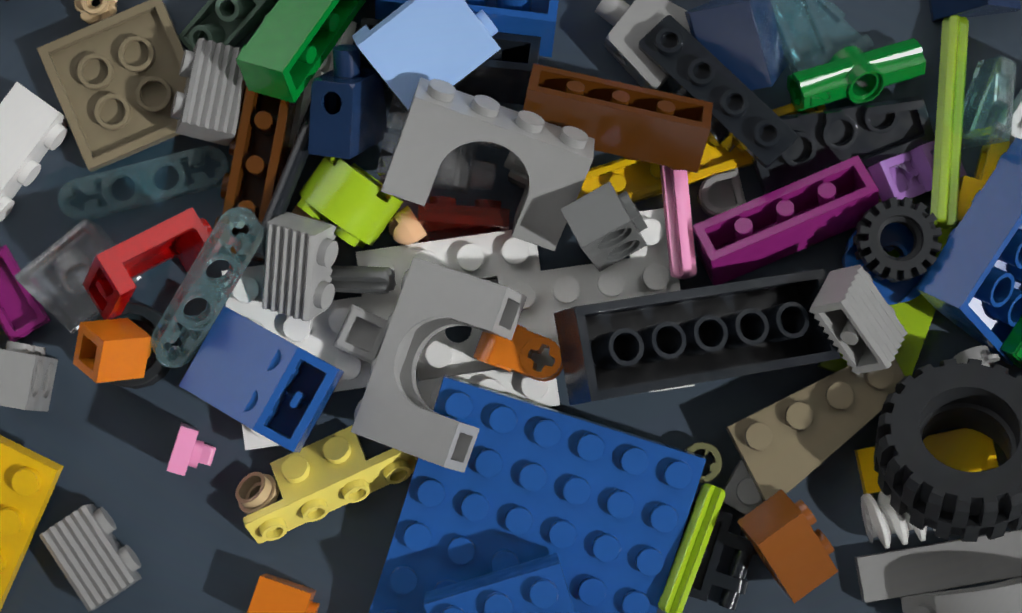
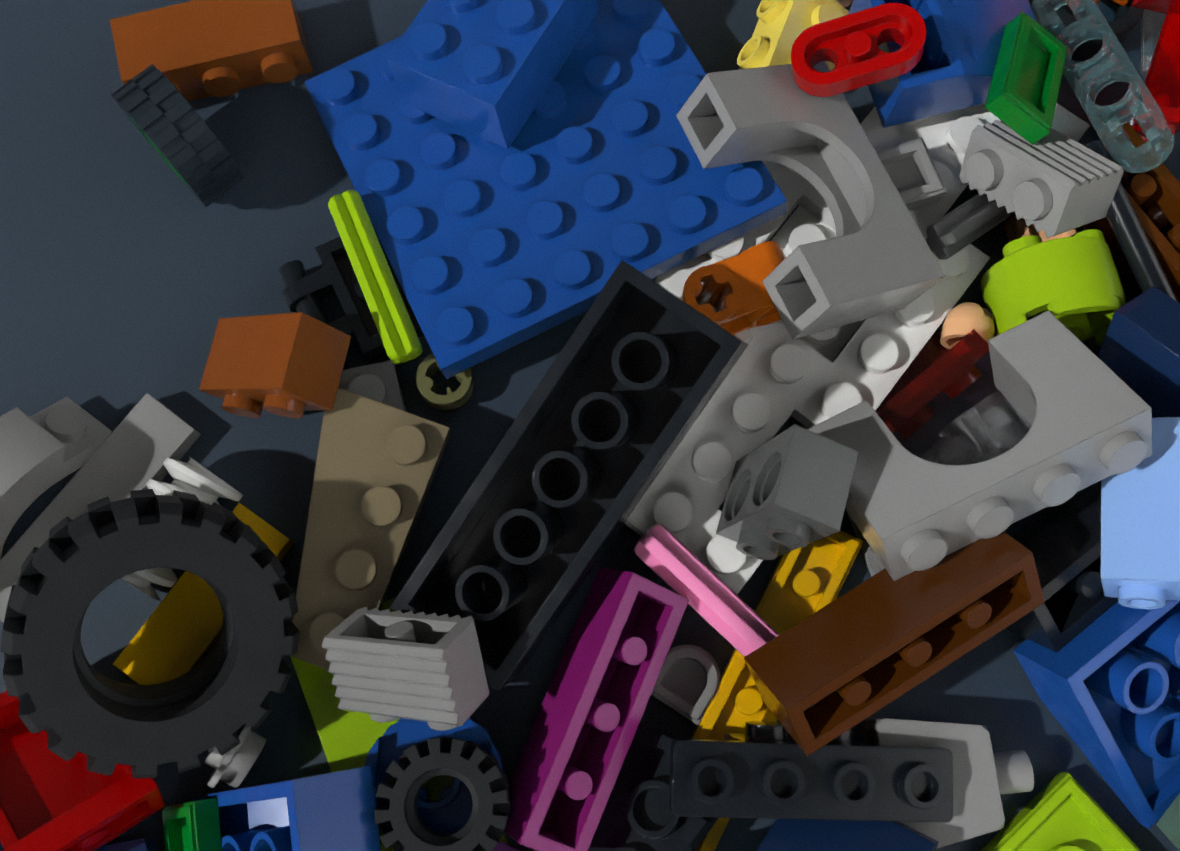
camera: 135 degrees right, 10 degrees down
none -> red plate [791,3,926,97]
none -> green tile [985,12,1068,145]

